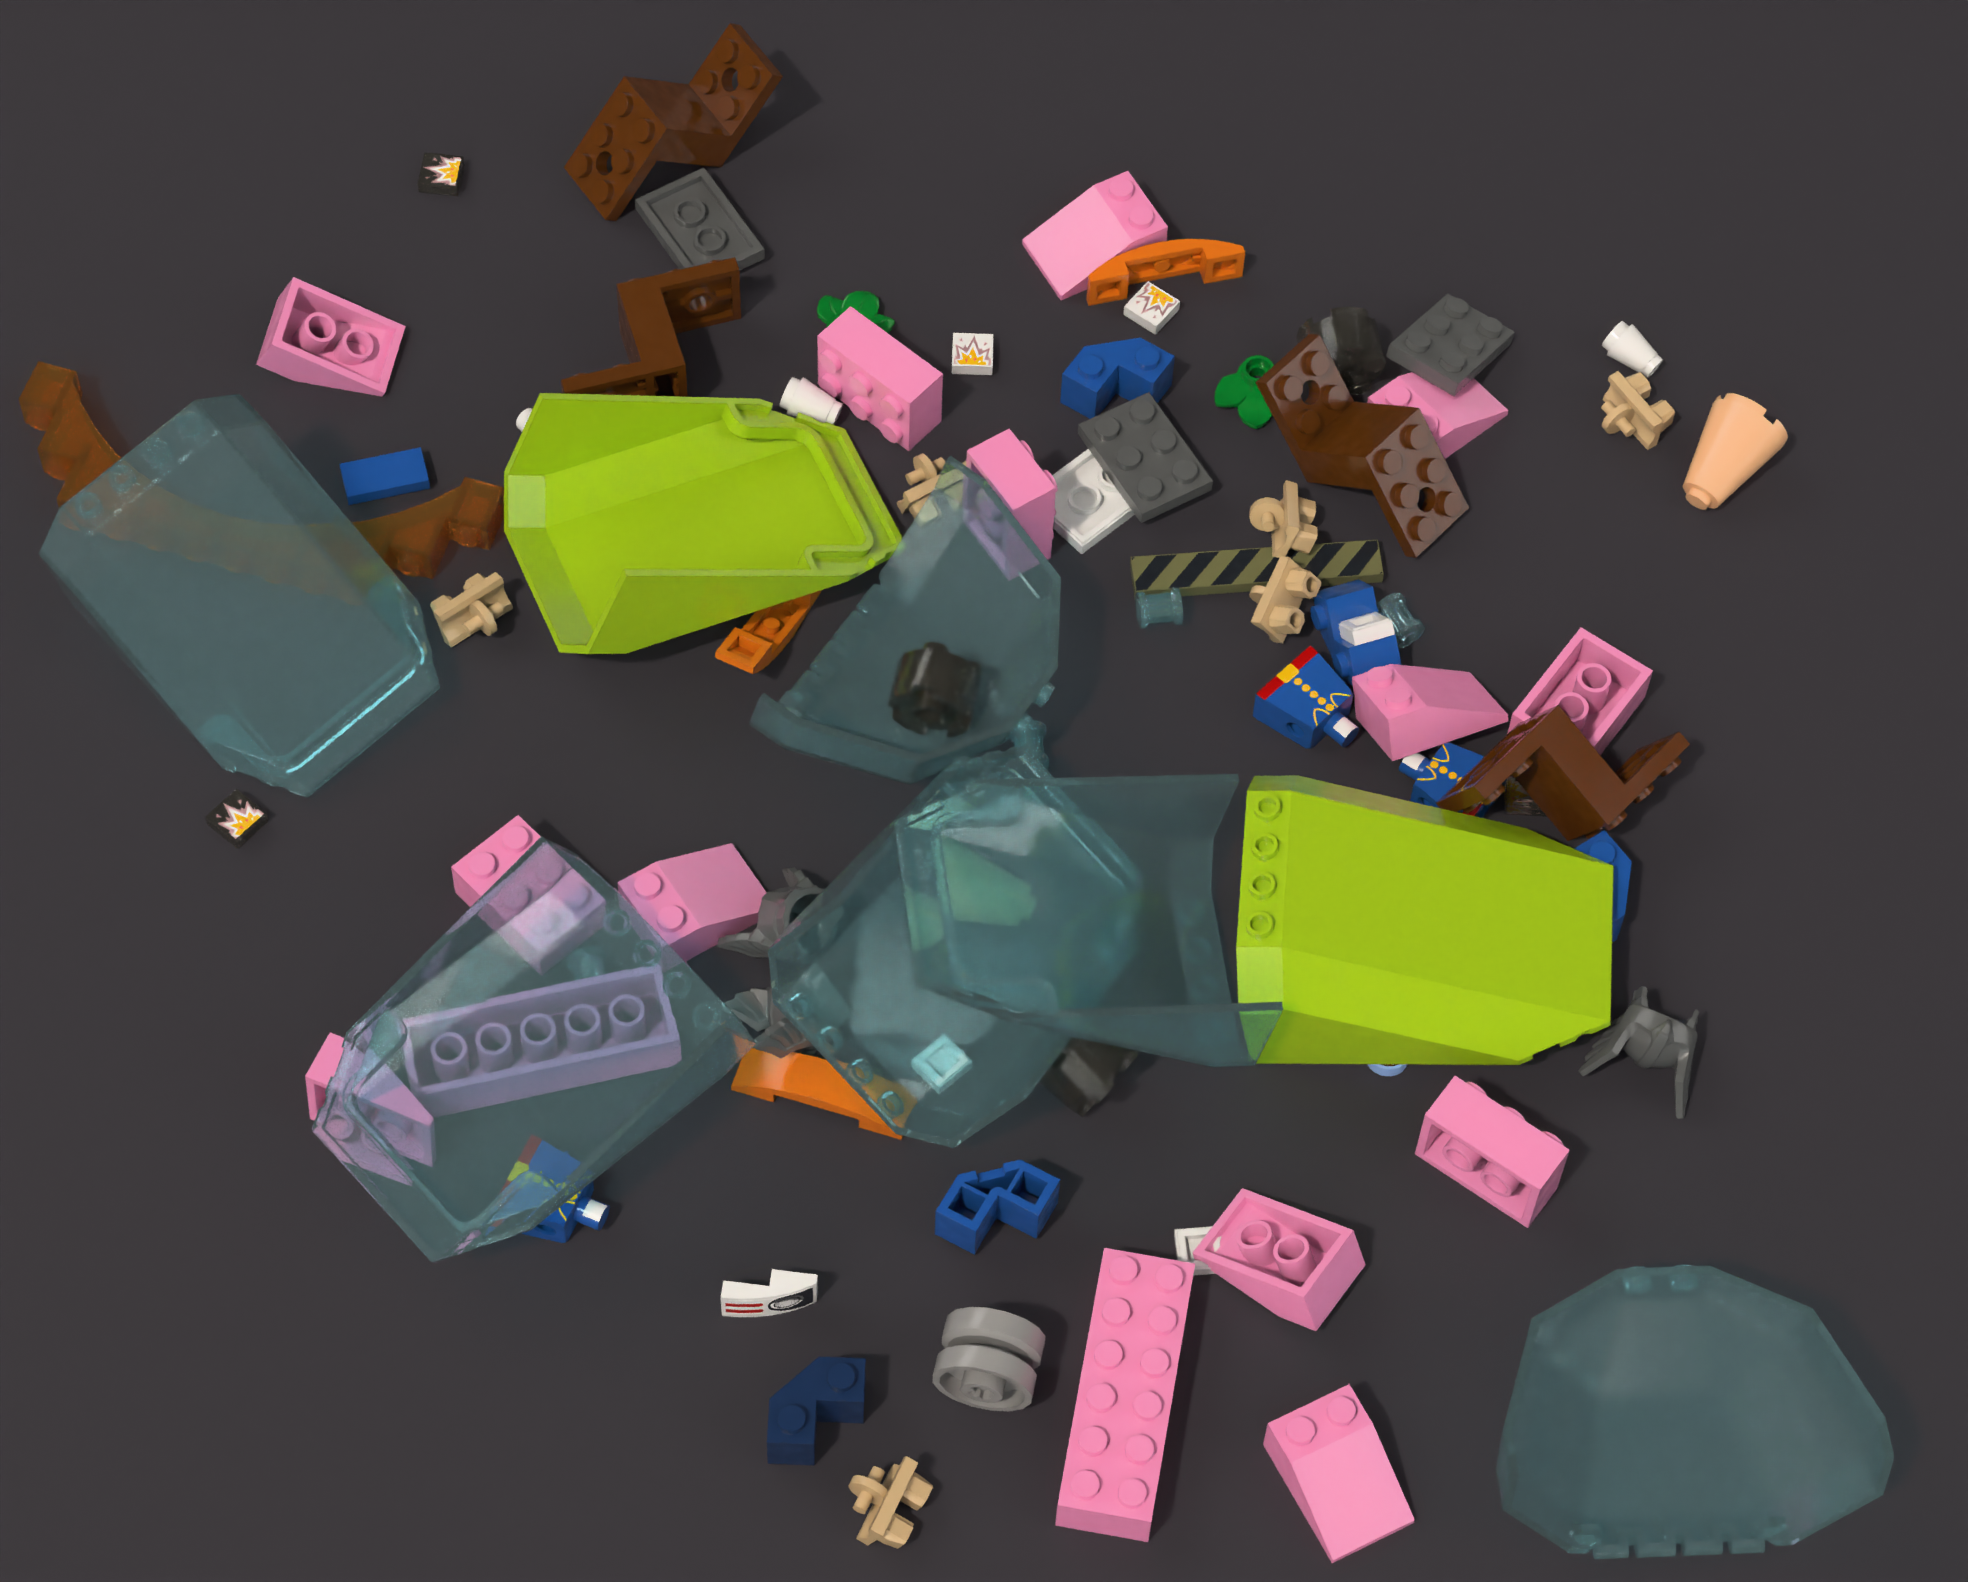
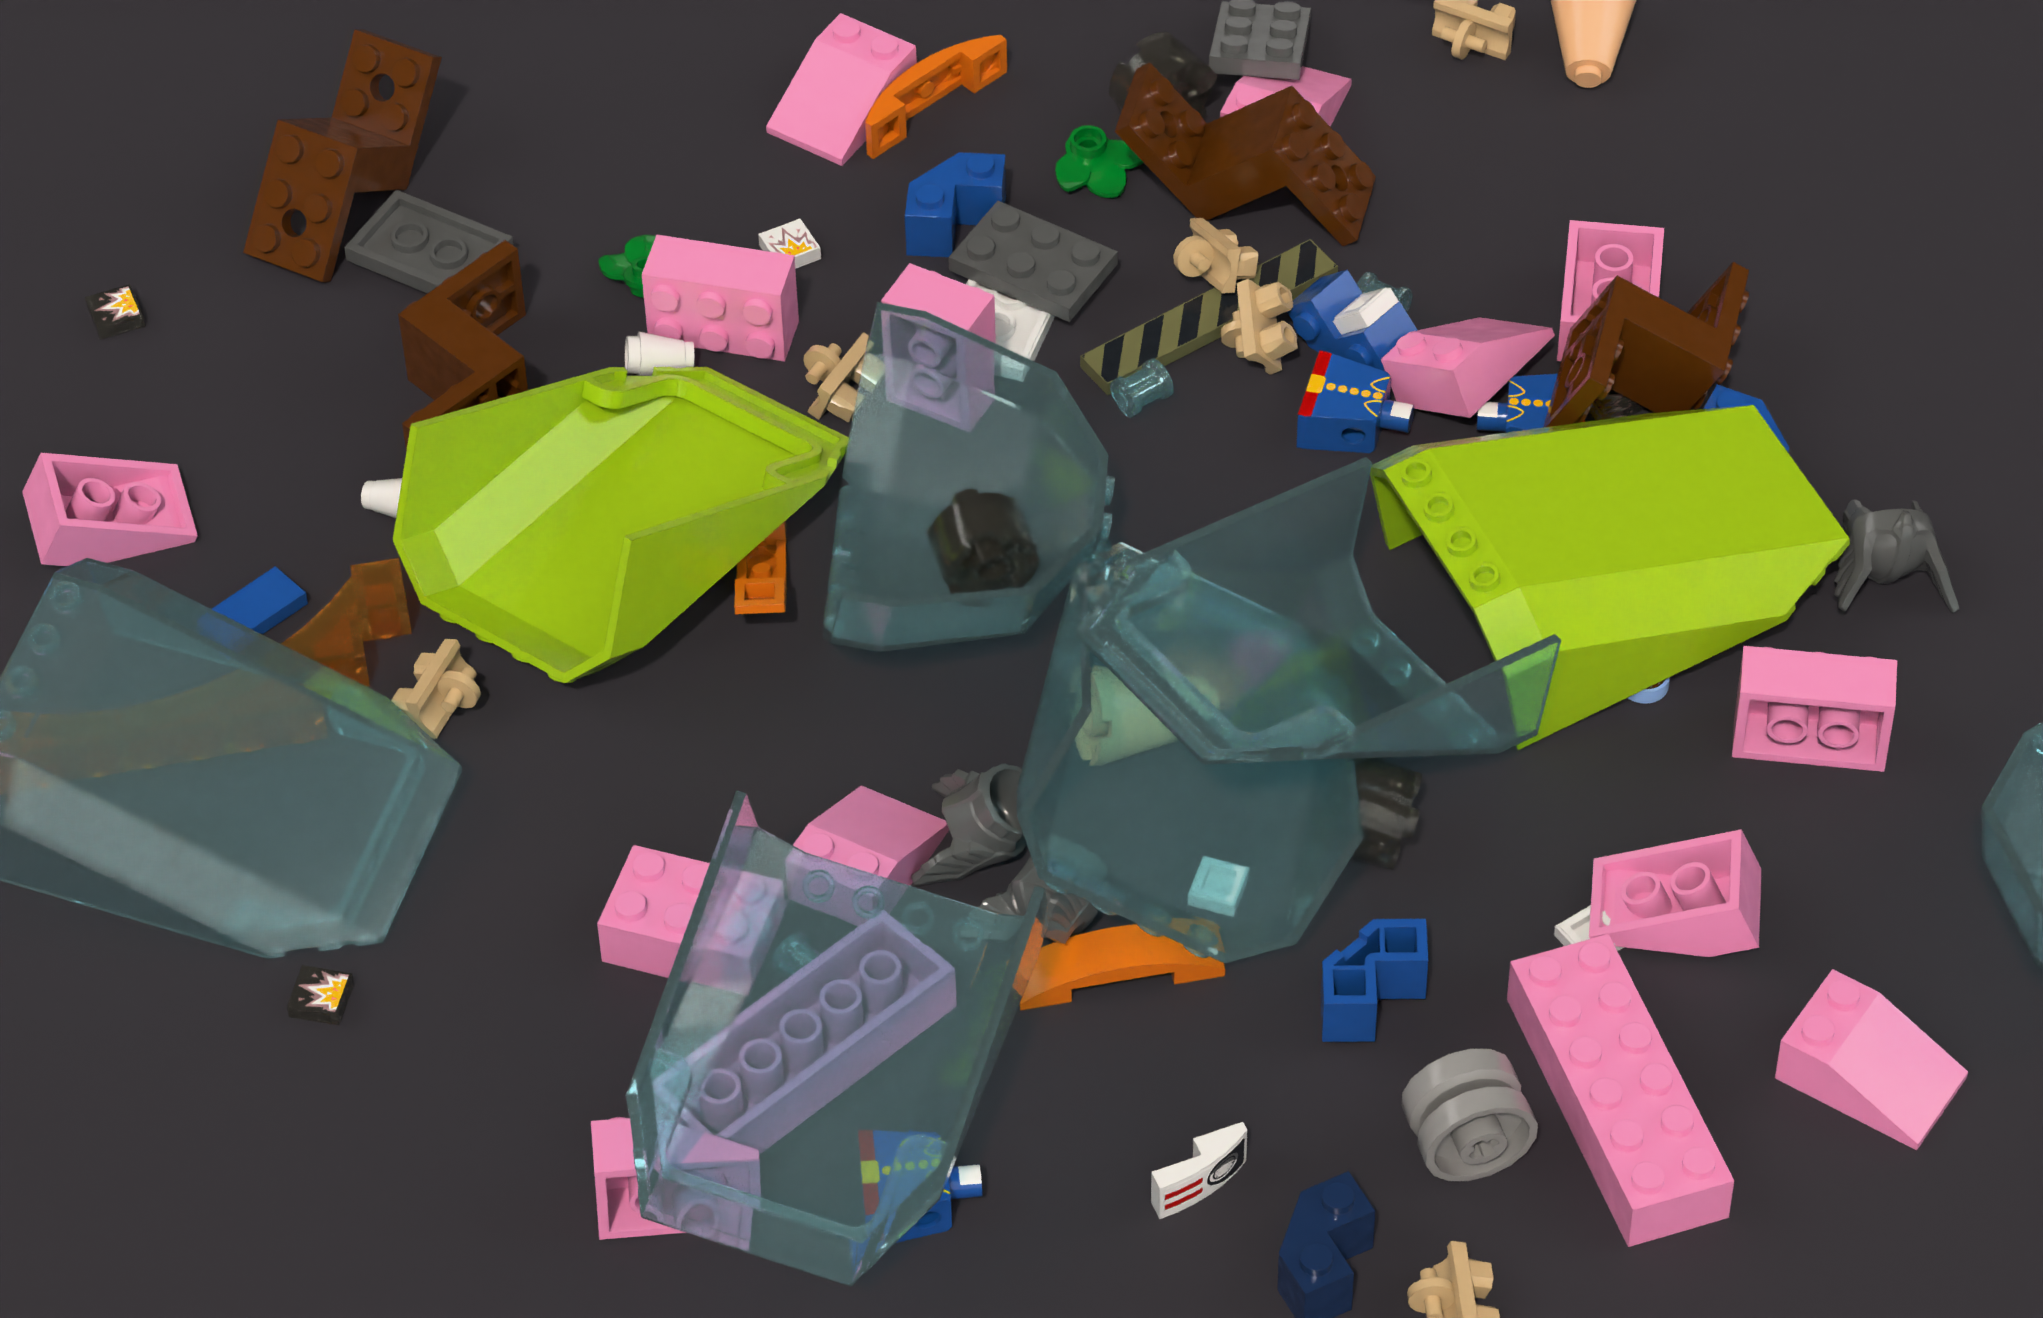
camera: 25 degrees left, 10 degrees down
white tile [1123,281,1180,335] -> none

